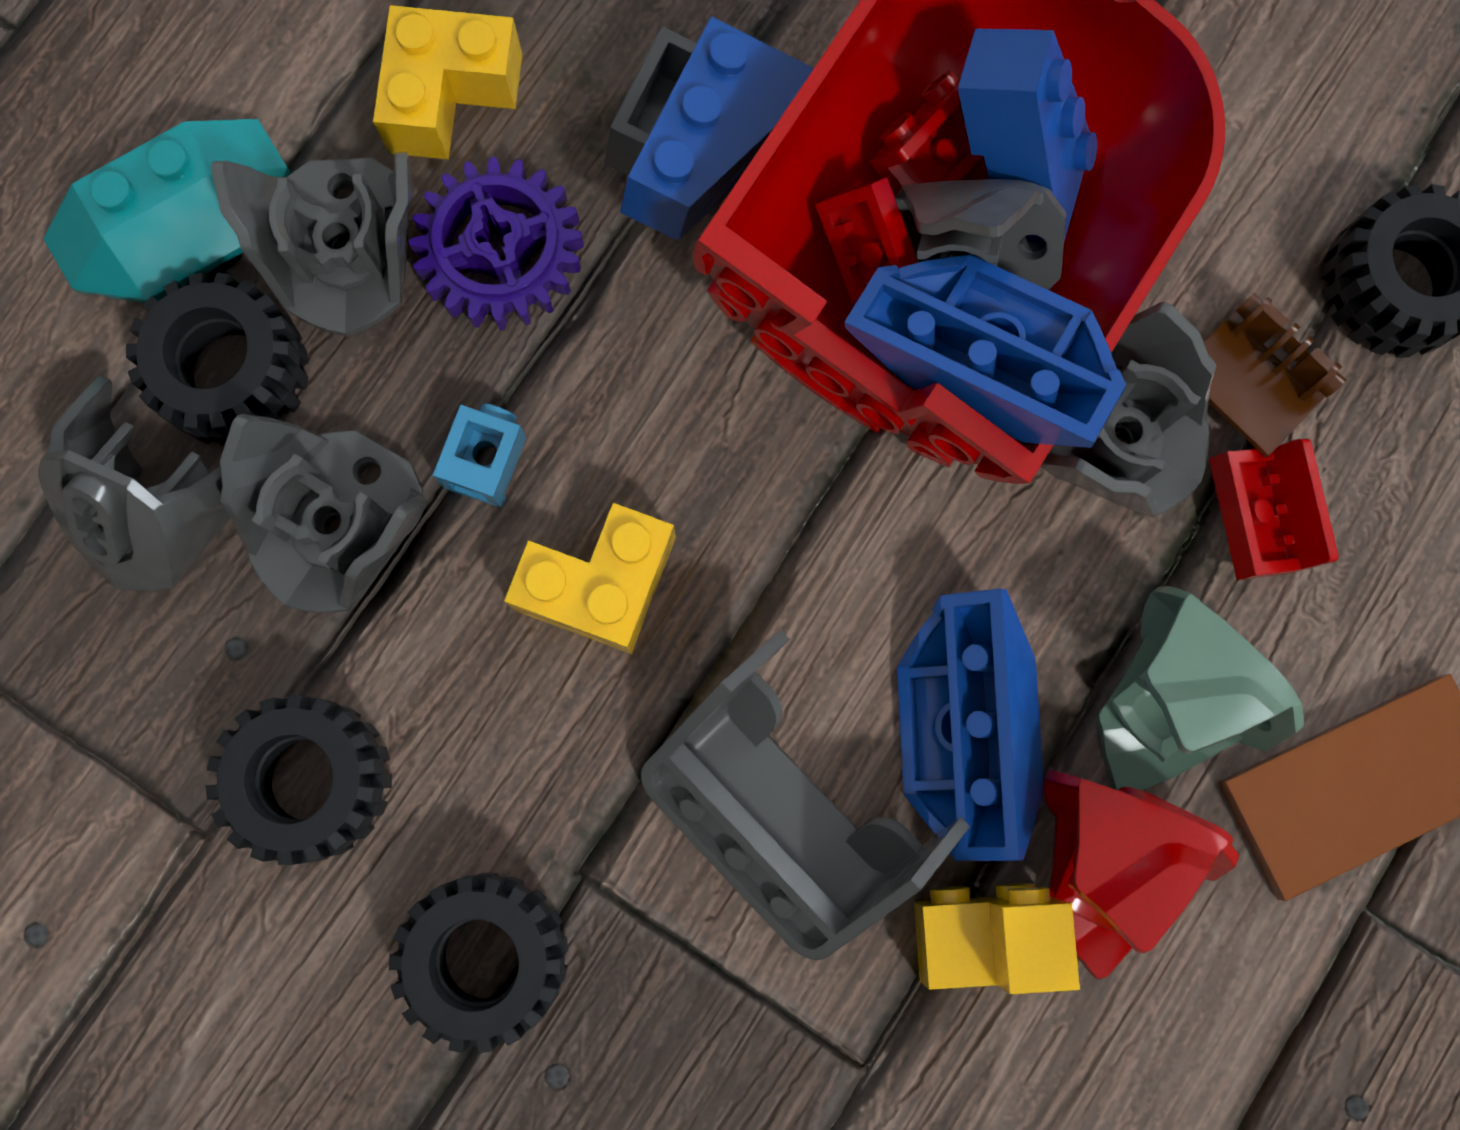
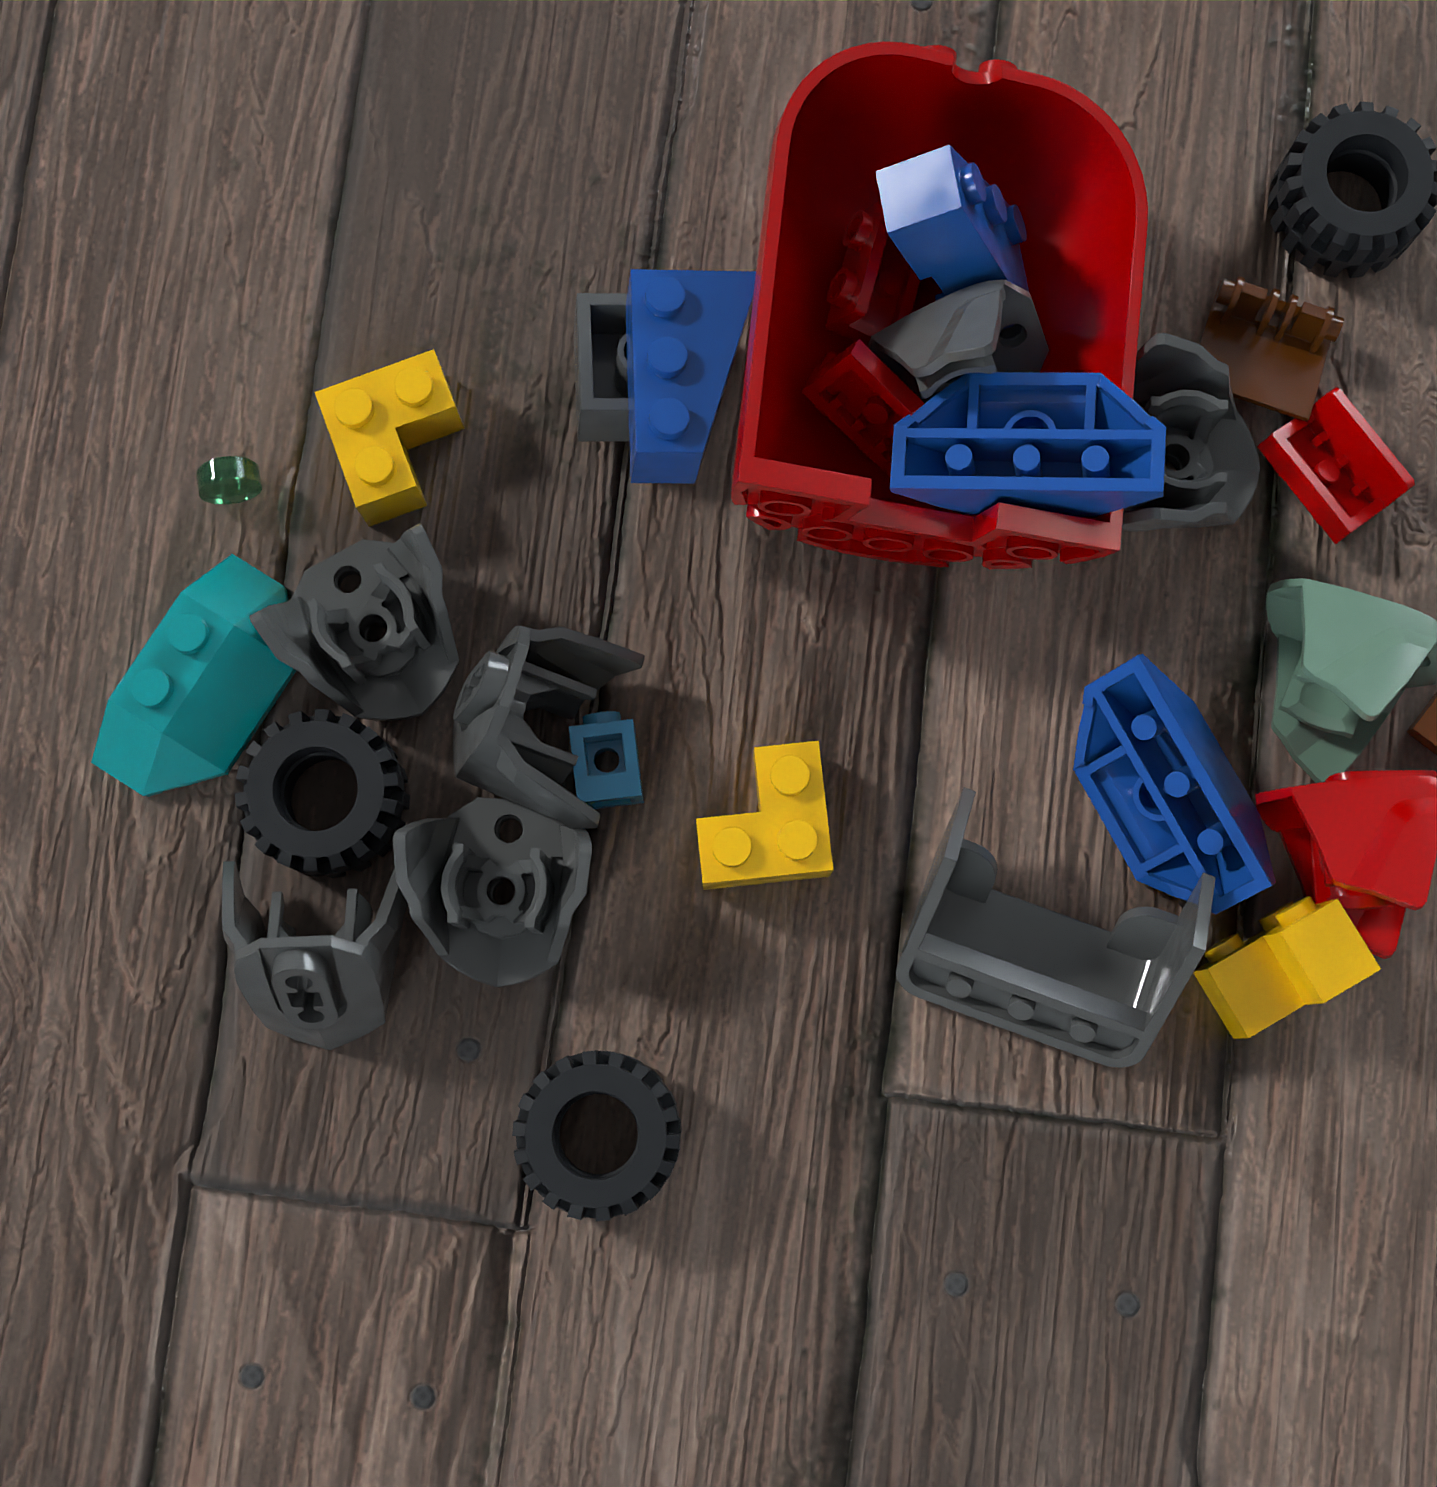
camera: 20 degrees left, 0 degrees up
black tyre [389,873,569,1054] -> none
dark purple gear [409,157,584,330] -> none
none -> clear green tile [196,456,262,505]
none -> dark grey piece [452,626,645,829]

